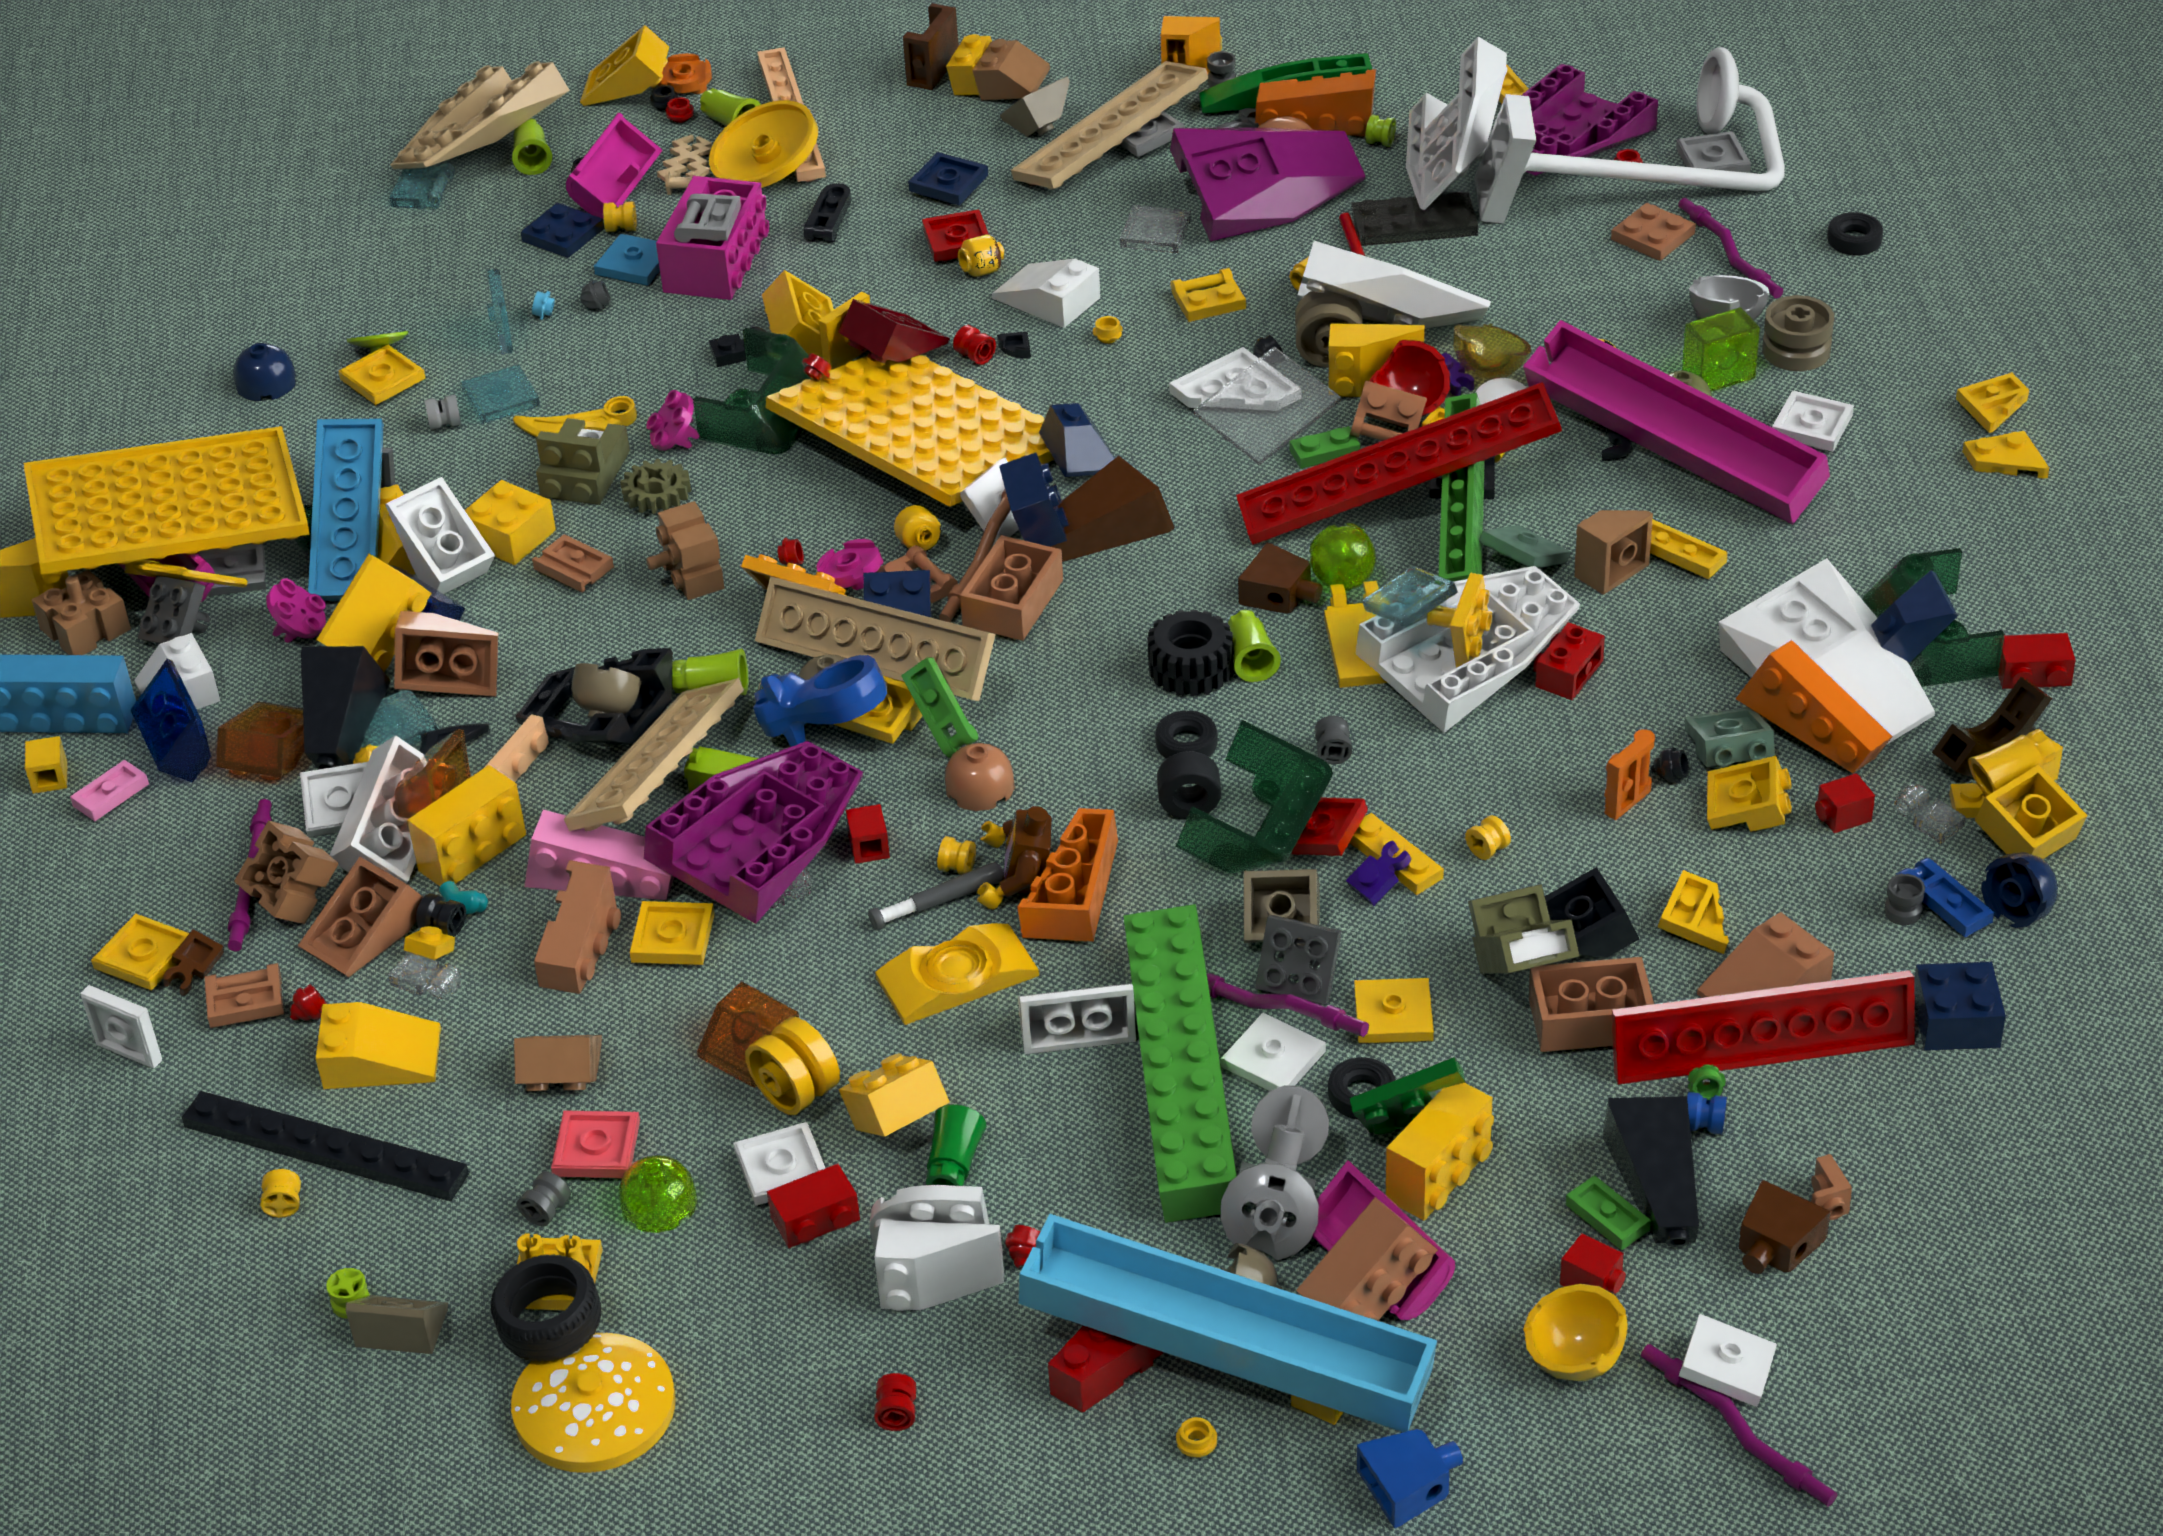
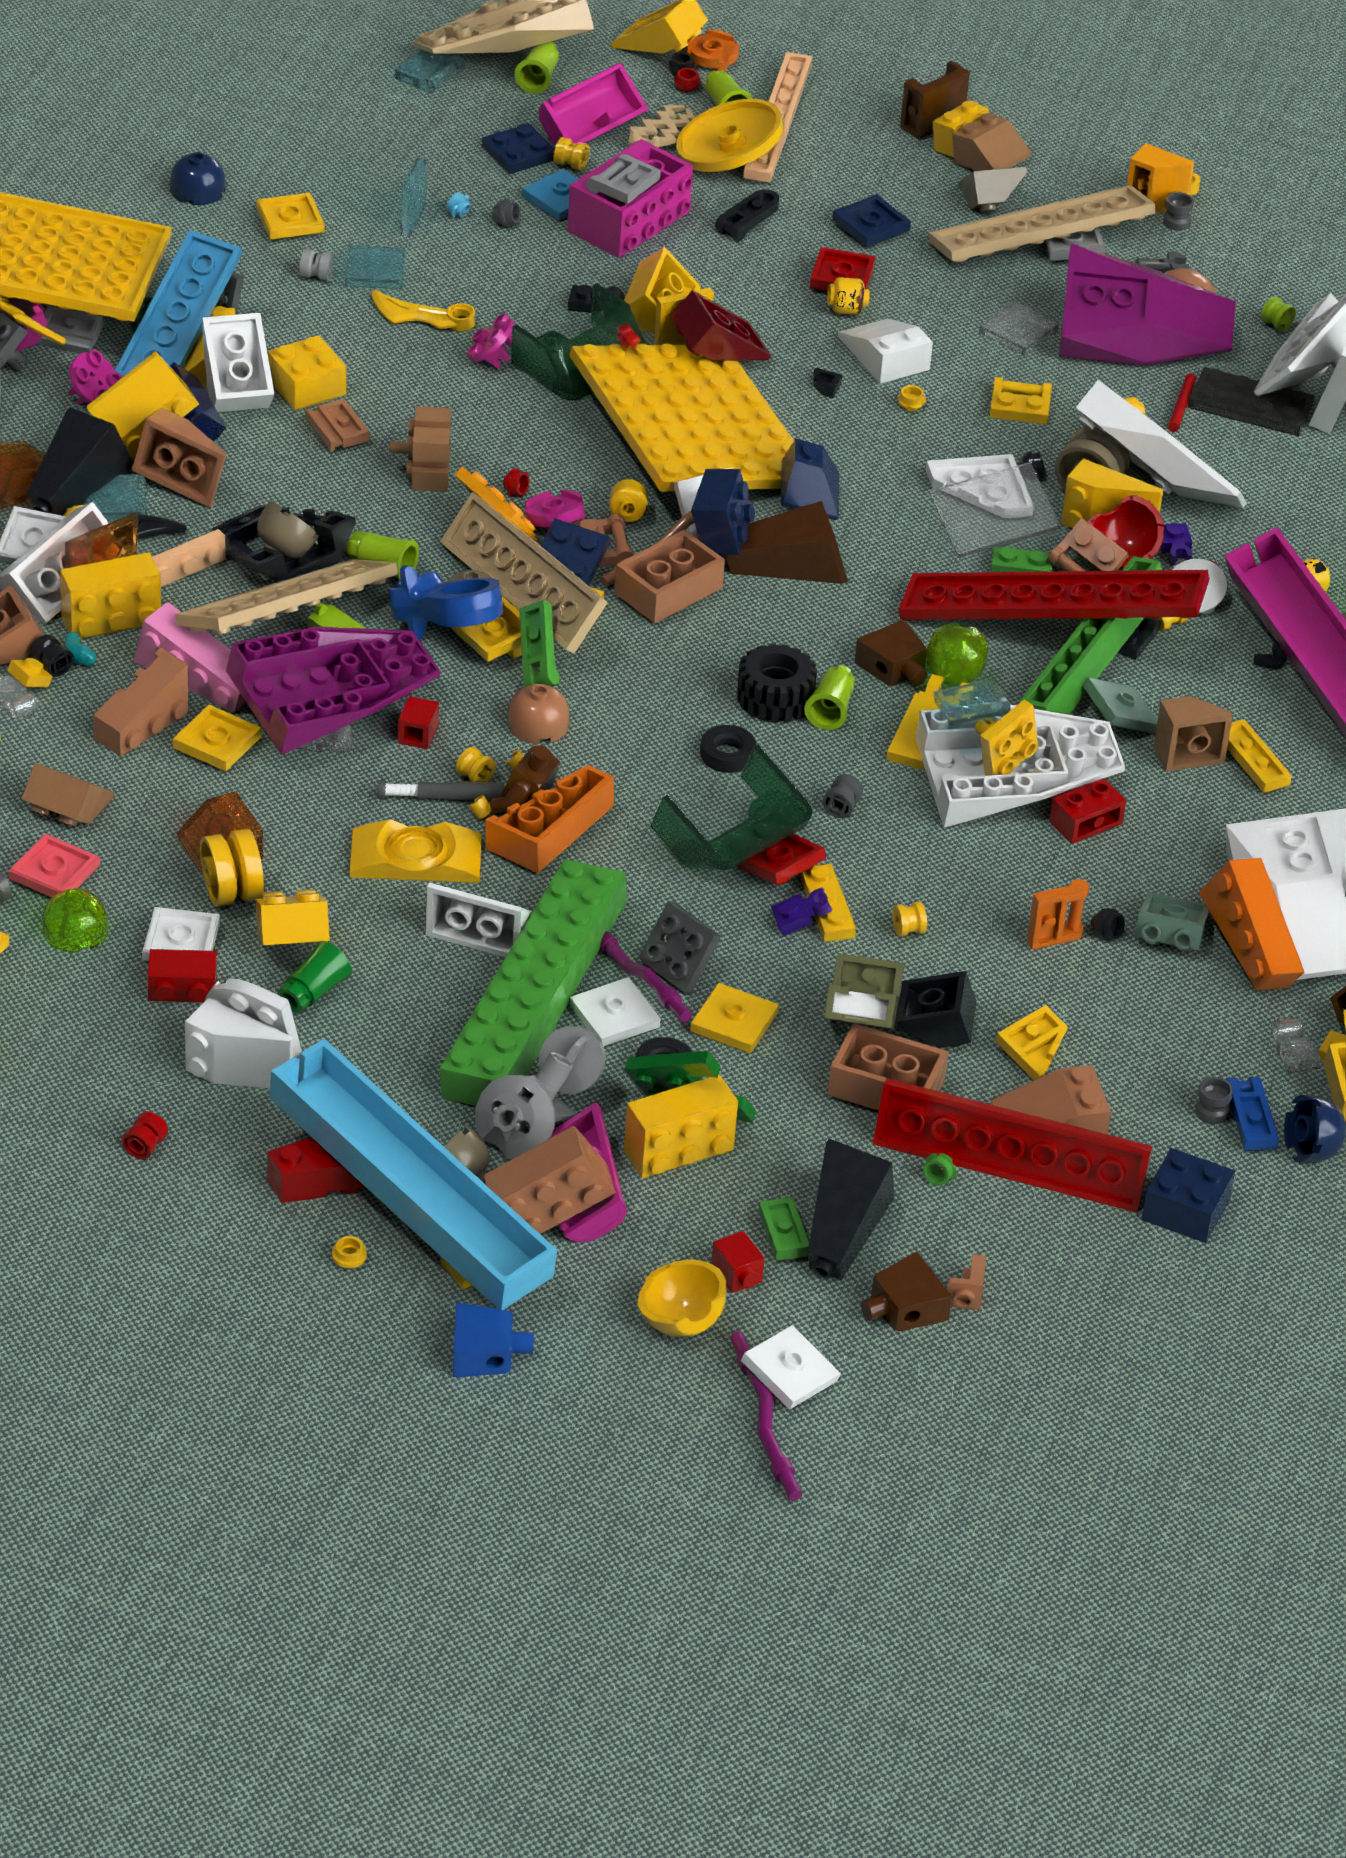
camera: 20 degrees right, 0 degrees up
lime dish [347,331,408,353] -> none
olive brick [536,418,630,505] -> none
olive gear [621,459,691,514] -> none
red wheel [953,325,996,365] -> none
black tyre [1157,751,1221,819] -> none
green wedge [1199,53,1372,114] -> none
dark tan slope [1244,869,1320,943] -> none
orange wedge [1255,69,1376,137] -> none
clear yellow cylinder [1453,323,1532,379] -> none
blue wheel [1687,1092,1727,1135] -> none
yellow plate [1707,756,1792,832] -> none
red brick [1815,773,1875,833] -> none

